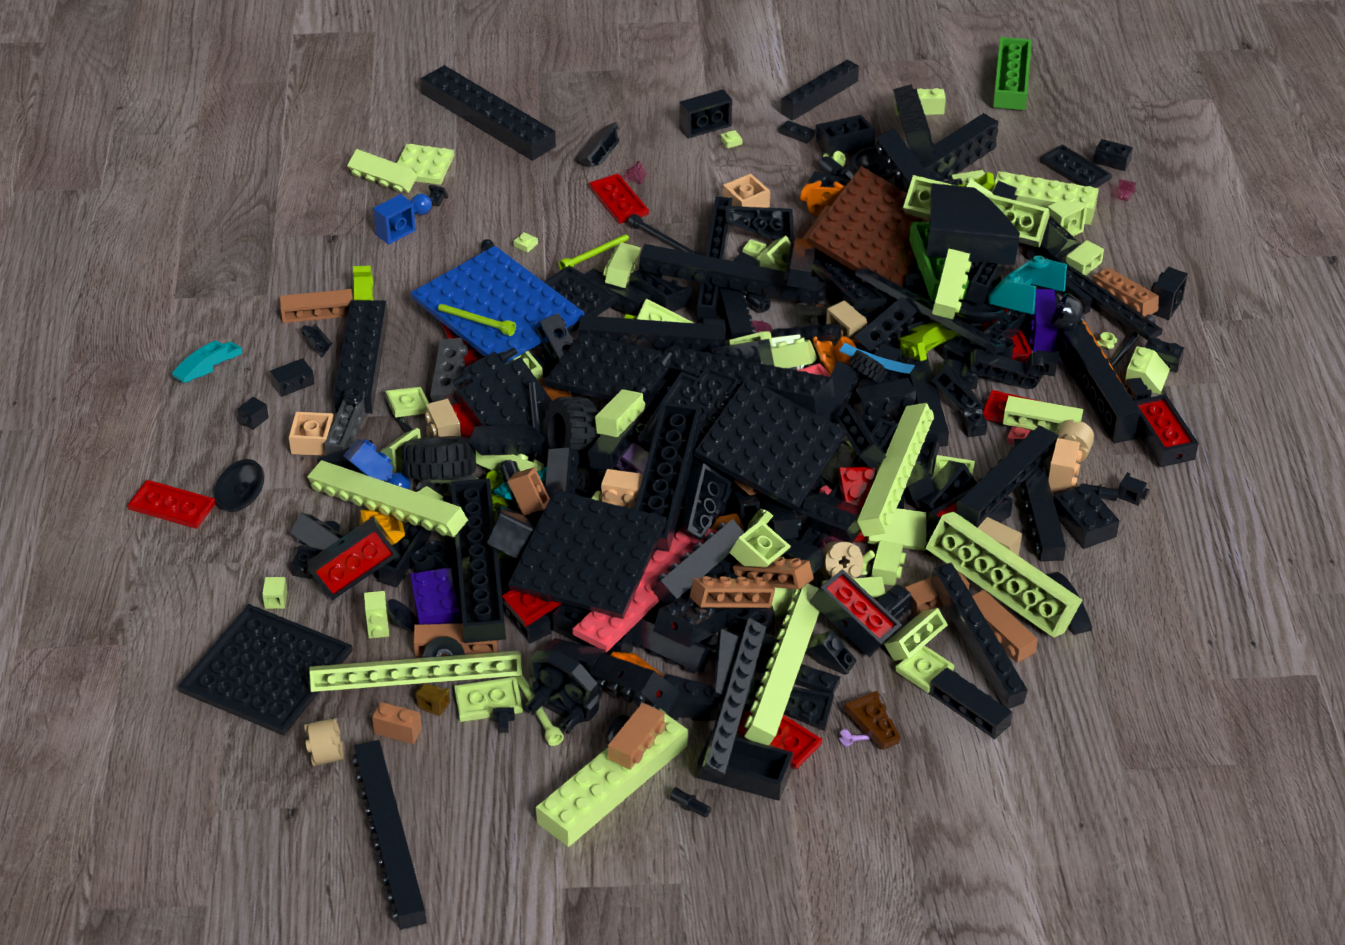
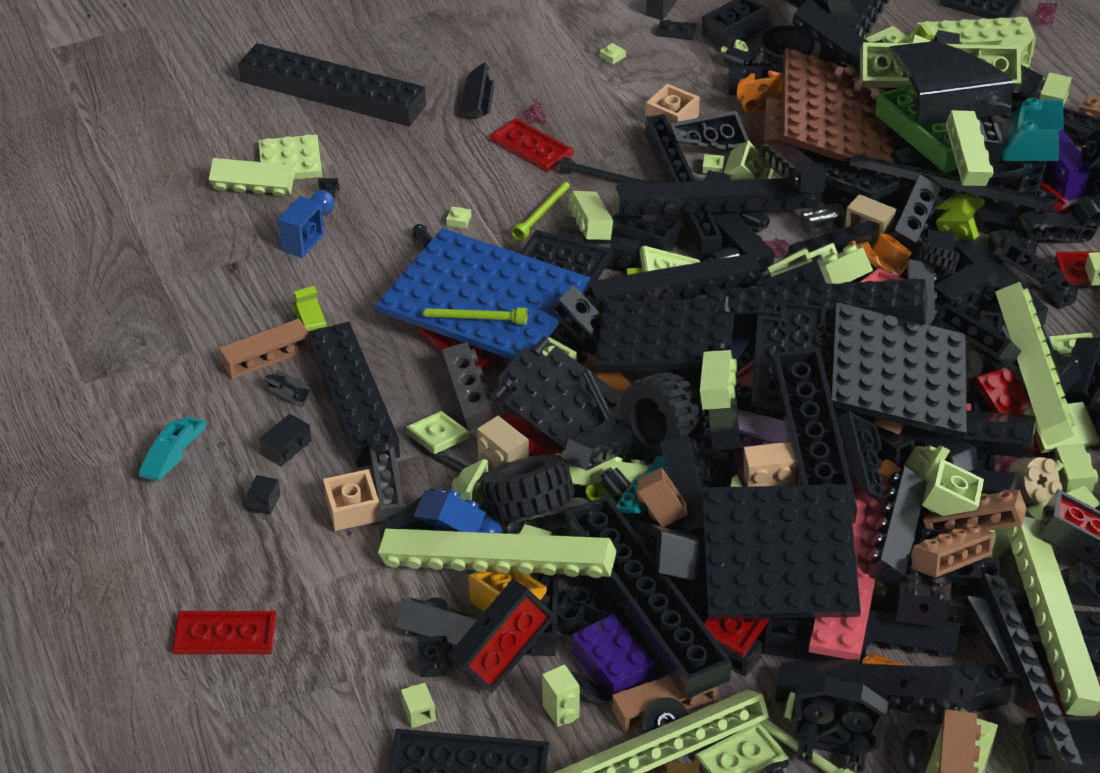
camera: 20 degrees left, 0 degrees up
black dish [214,459,265,512] -> none
black brick [679,89,732,139] -> none
dark azure sticker [839,343,915,374] -> none

